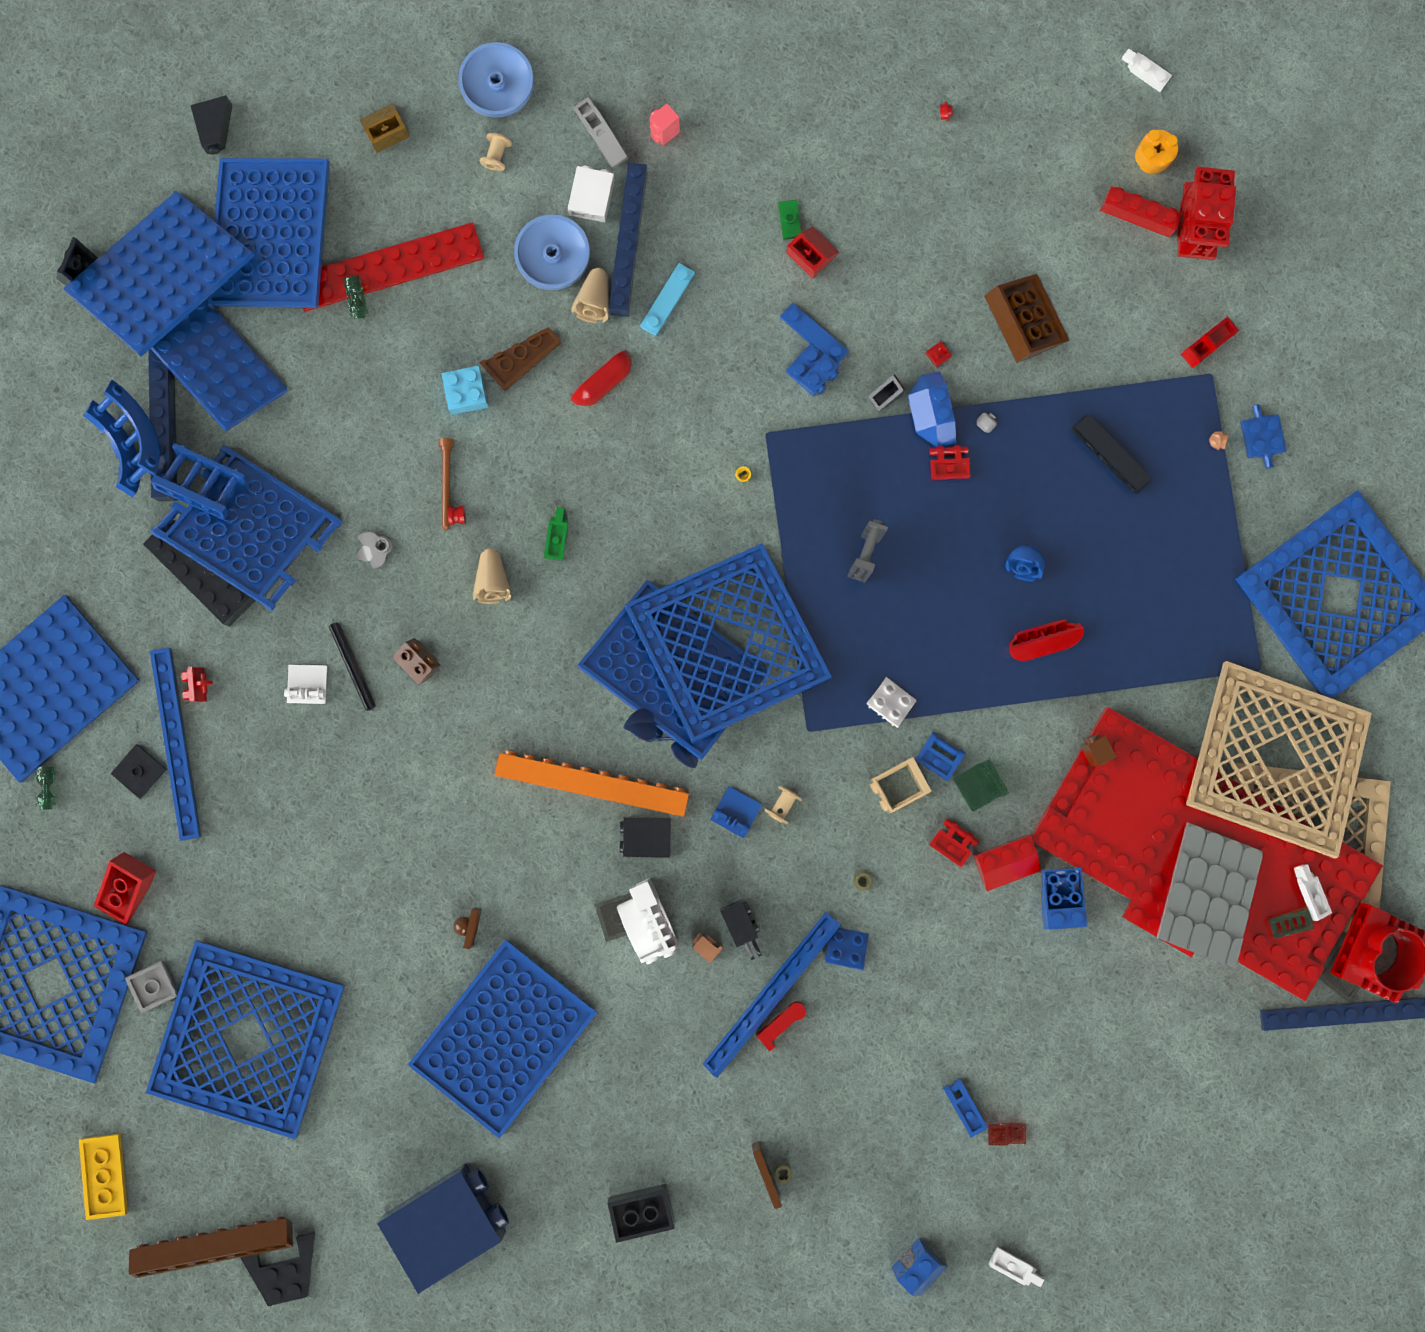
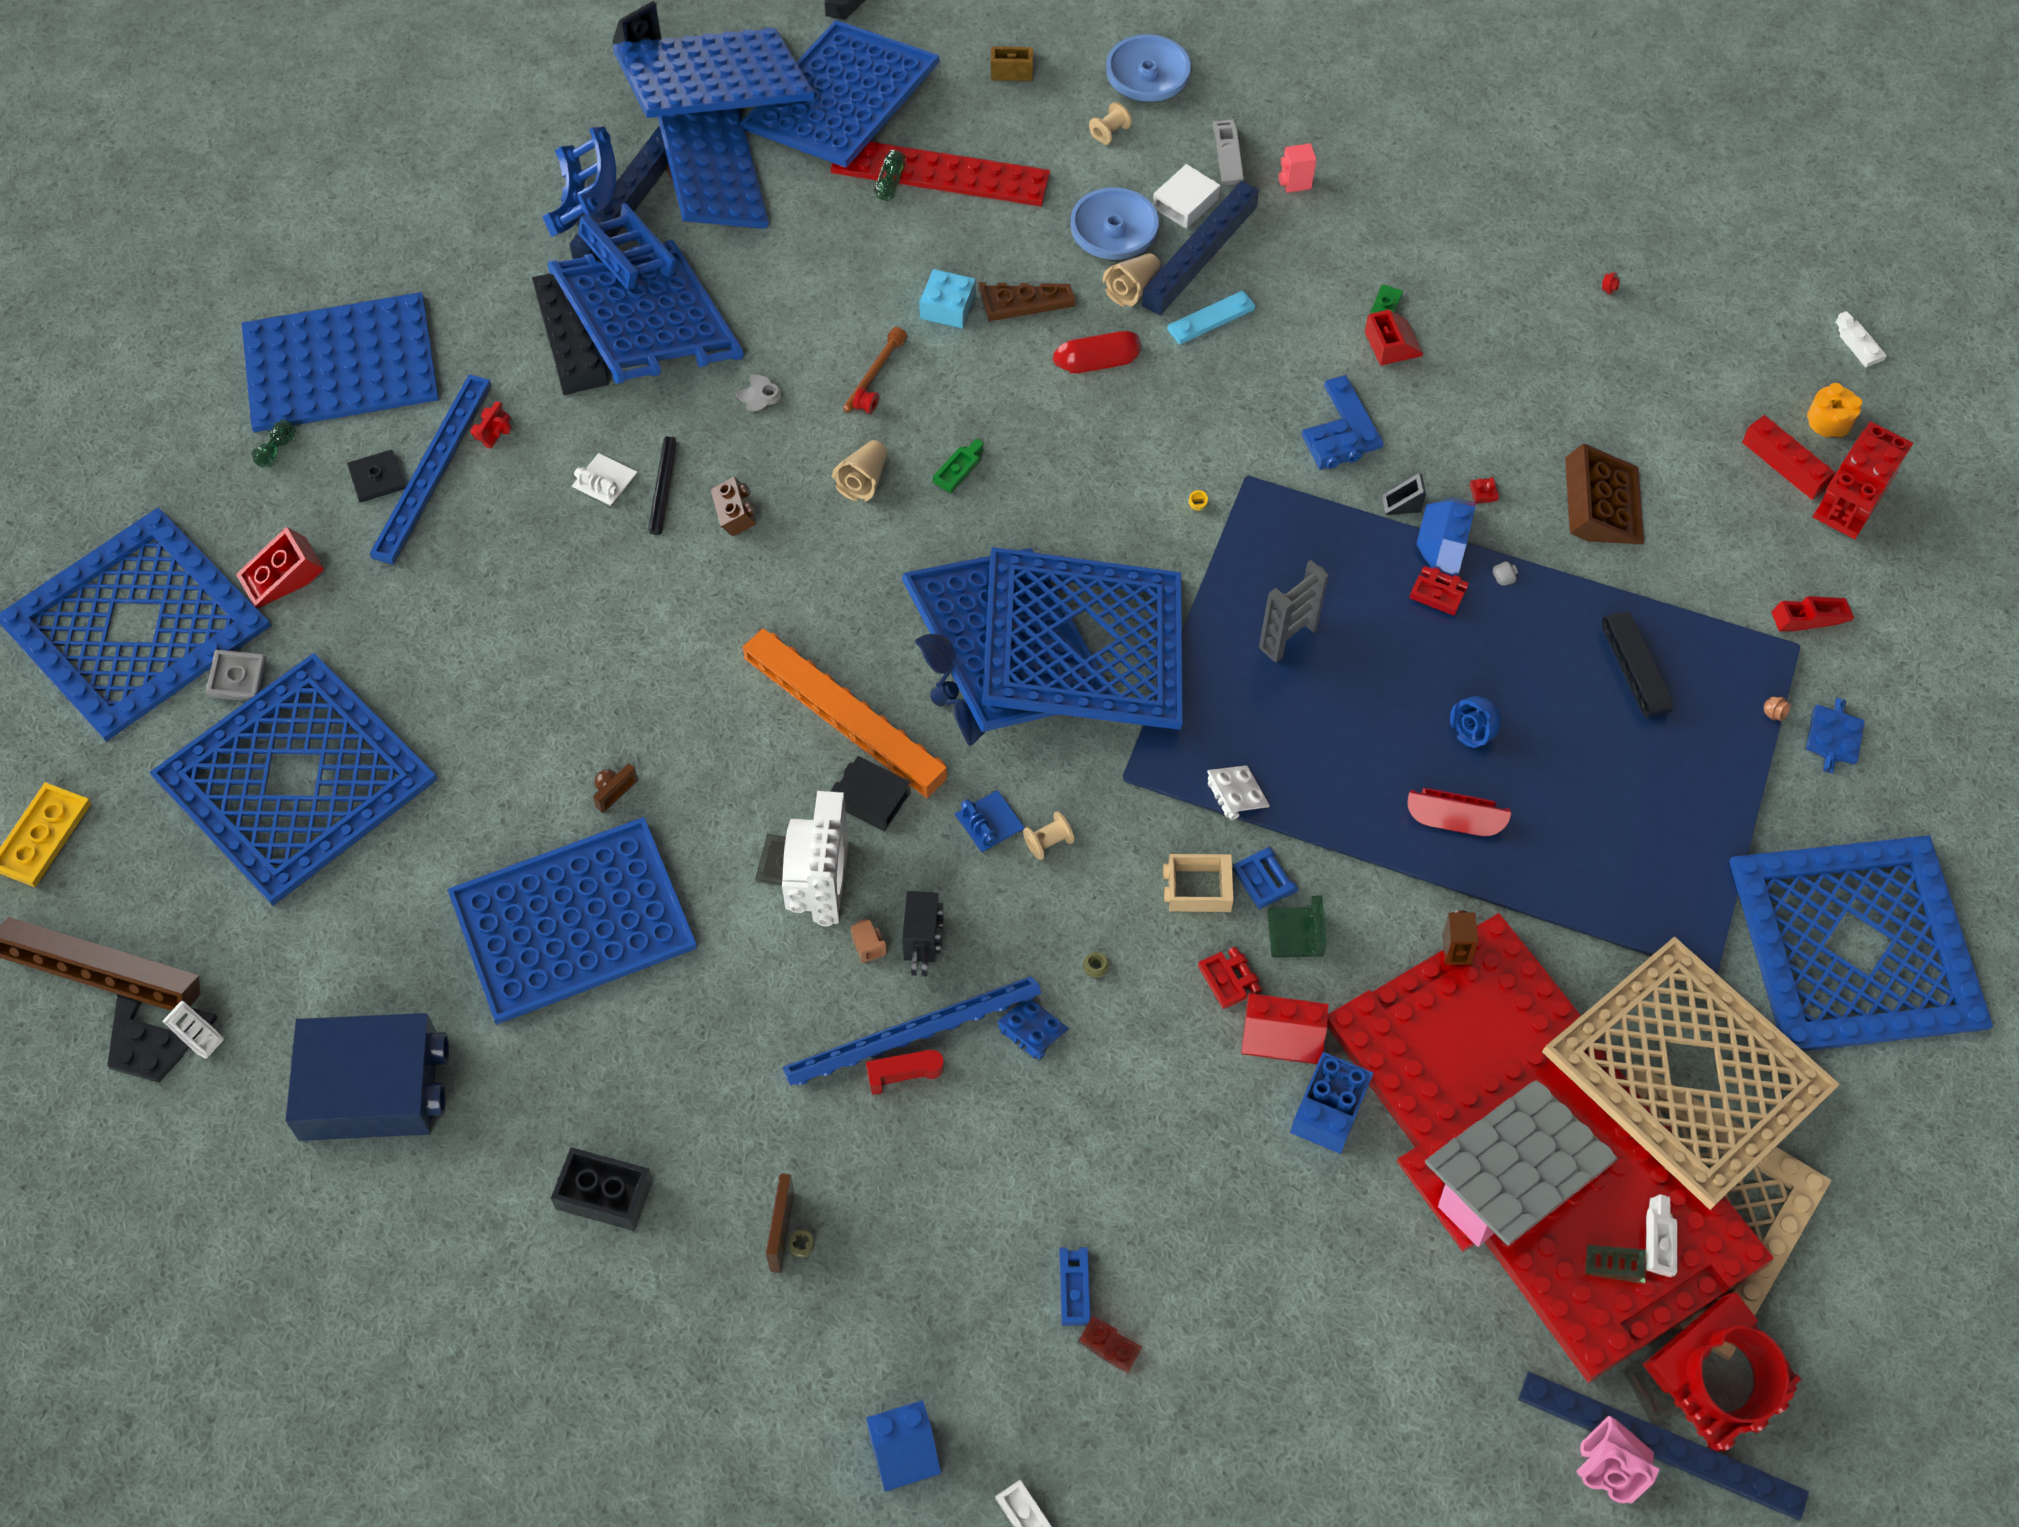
camera: 30 degrees right, 25 degrees down
none -> white slope [163,1001,224,1058]
none -> bright pink piece [1576,1416,1659,1504]

